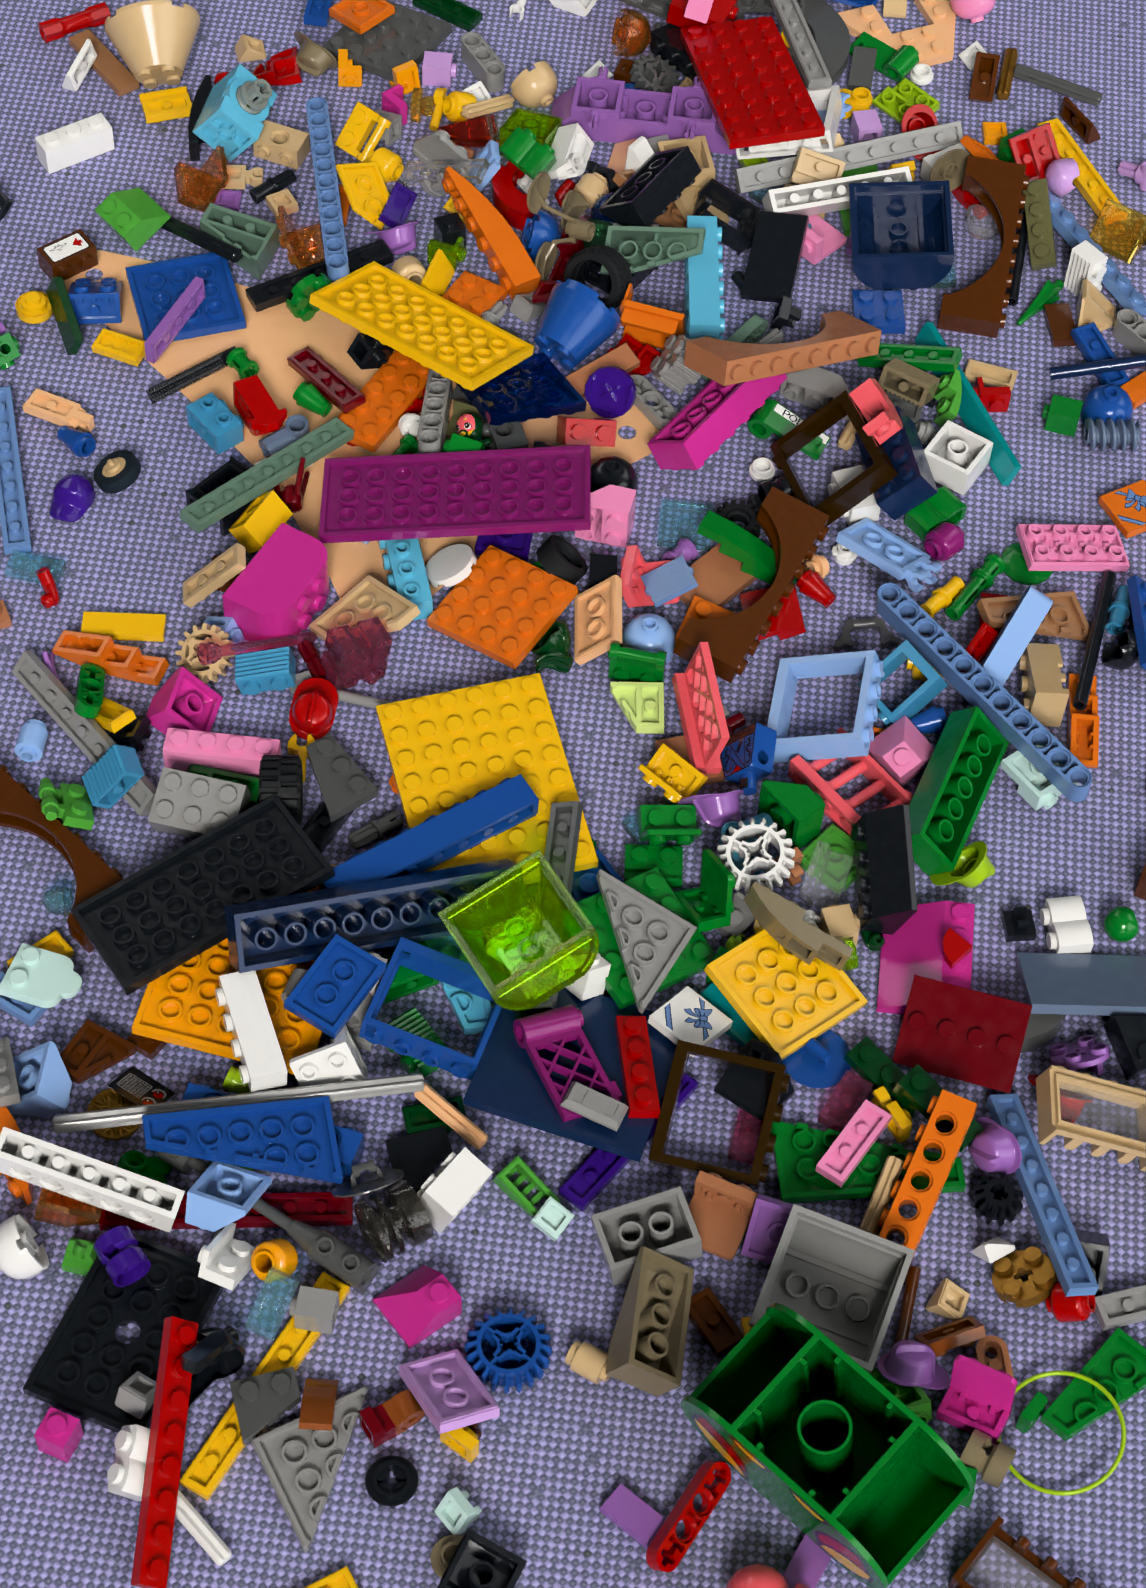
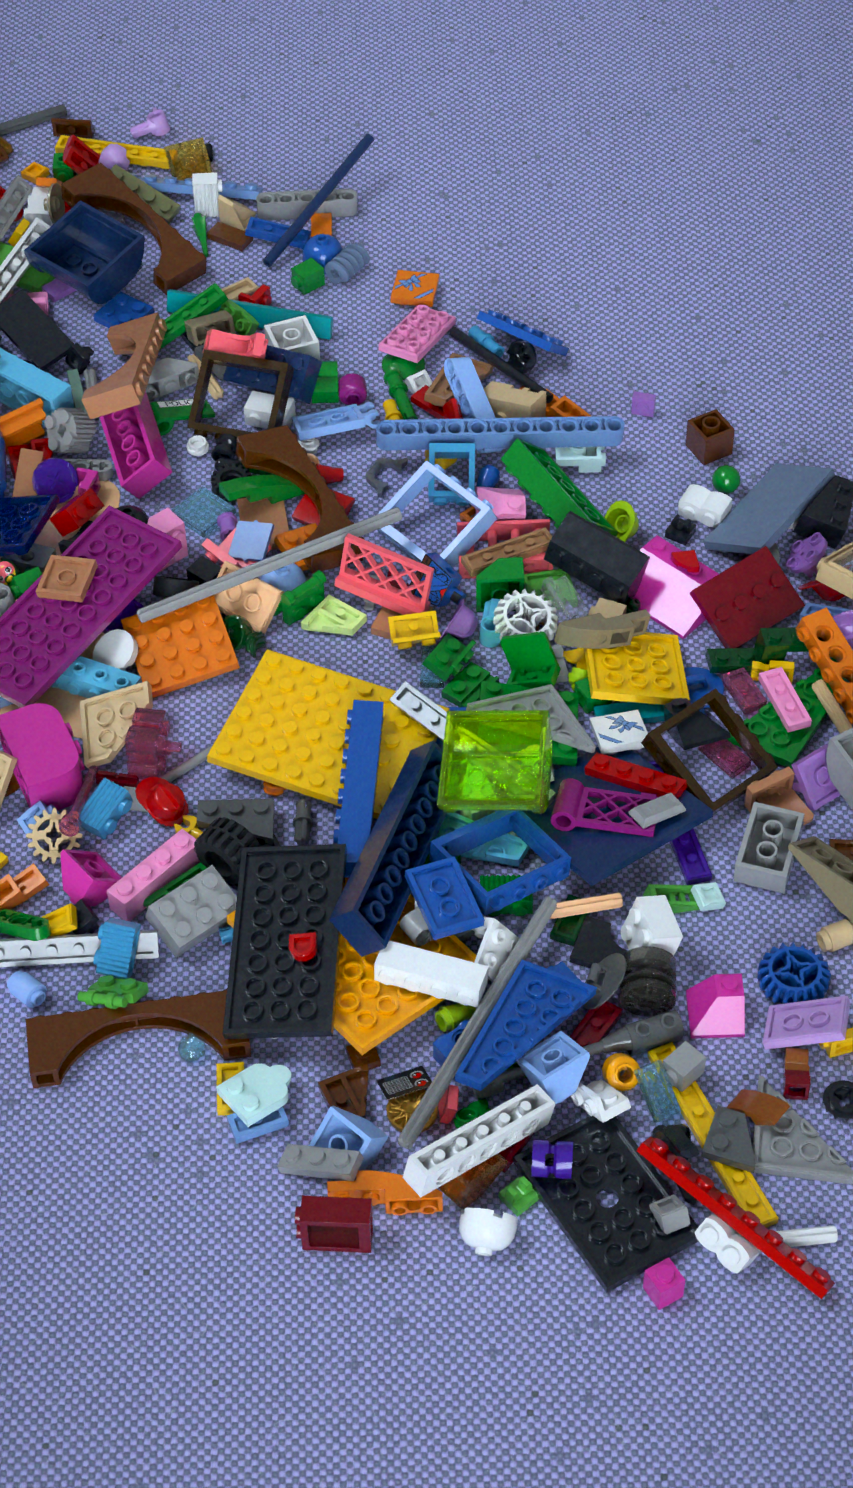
camera: 50 degrees left, 5 degrees down
none -> nougat tile [36,555,98,602]
none -> dark pink bracket [76,467,101,494]
none -> light grey axle [137,507,402,623]
none -> red tile [289,932,317,962]
none -> white slope [404,369,432,394]
none -> coral tile [438,1085,459,1124]
none -> medium nougat tile [461,527,552,578]

